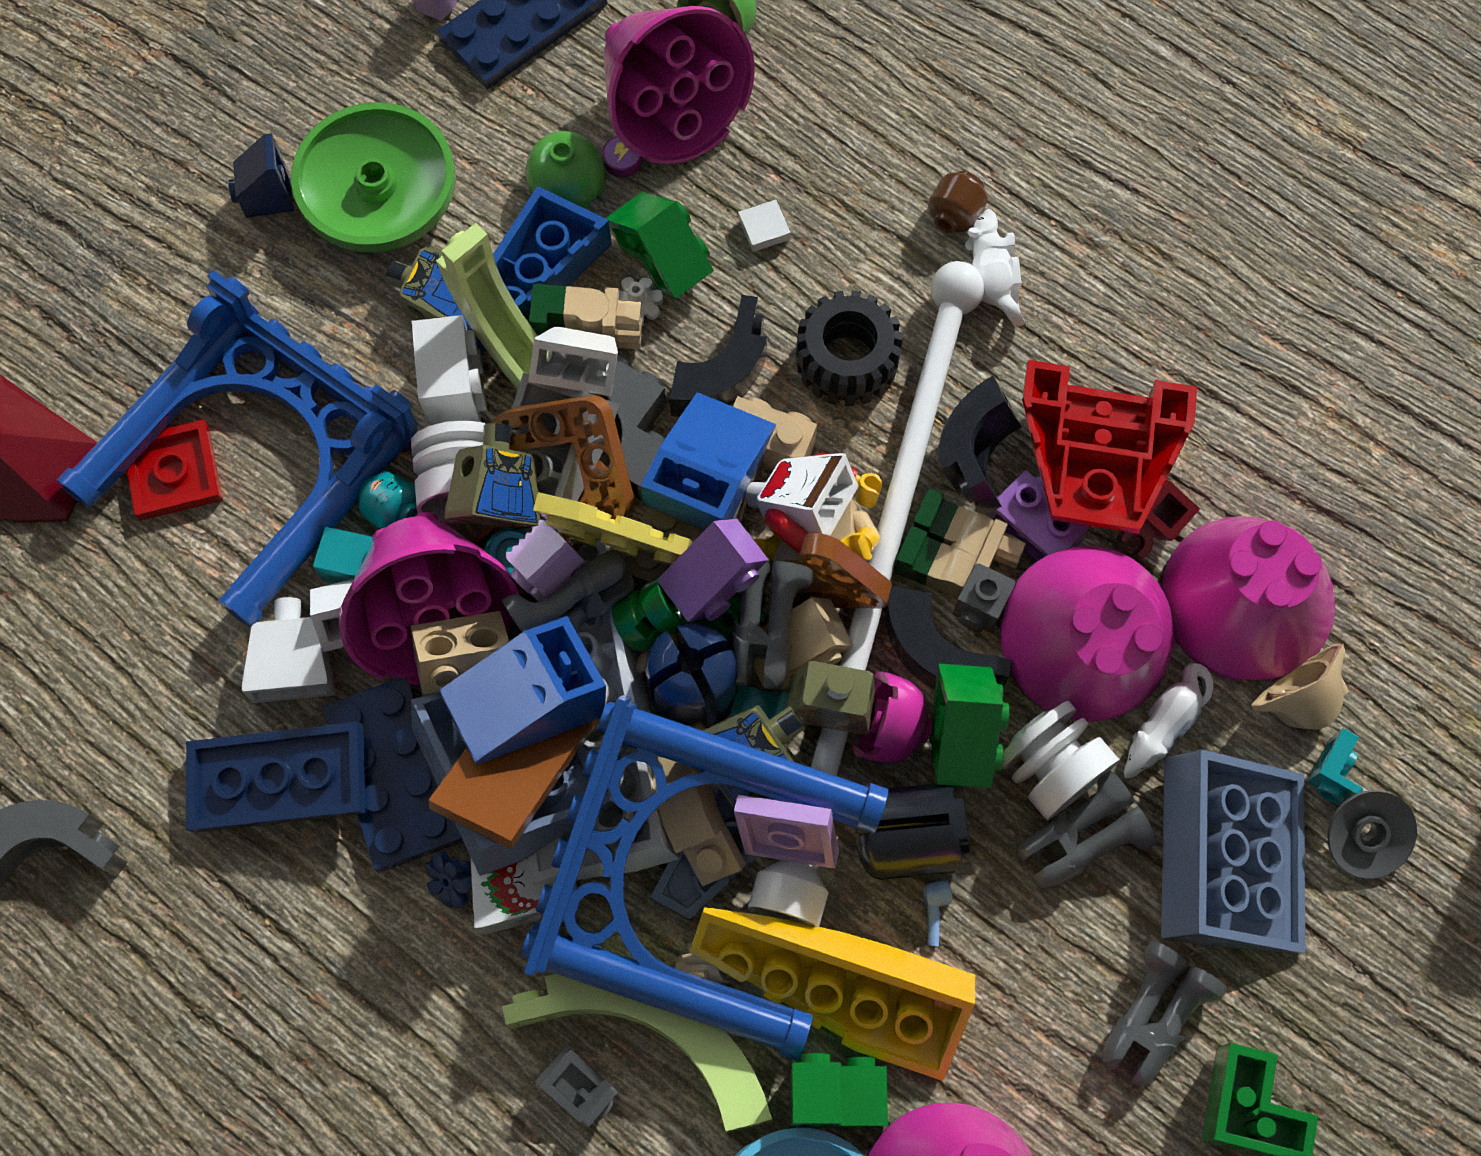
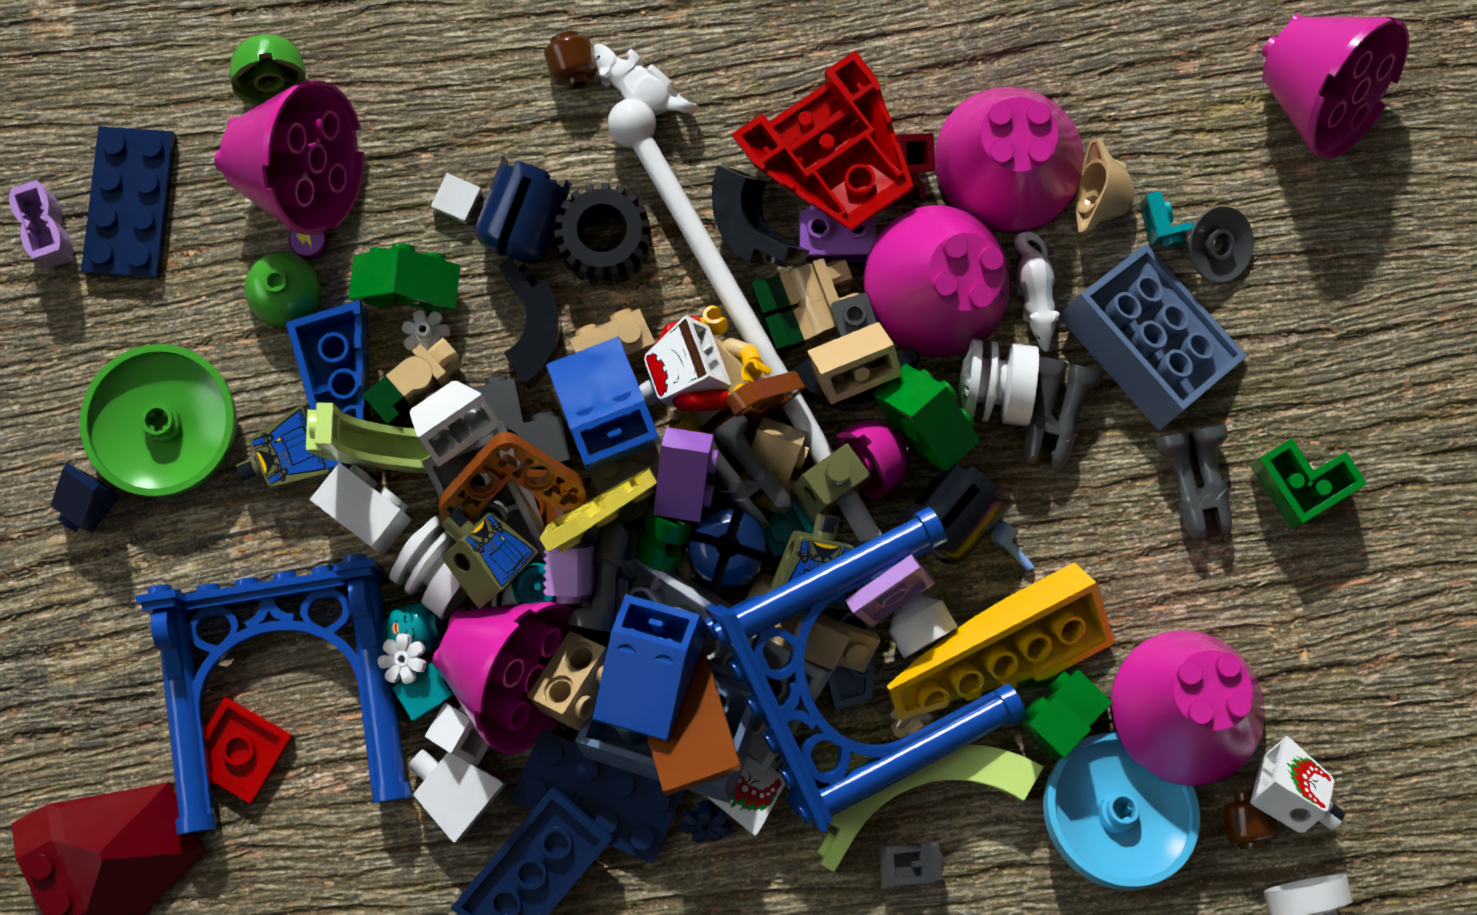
camera: 45 degrees left, 10 degrees up
none -> white plant [378,634,427,684]
none -> dark blue cylinder [475,156,572,263]
none -> tan brick [807,322,903,404]

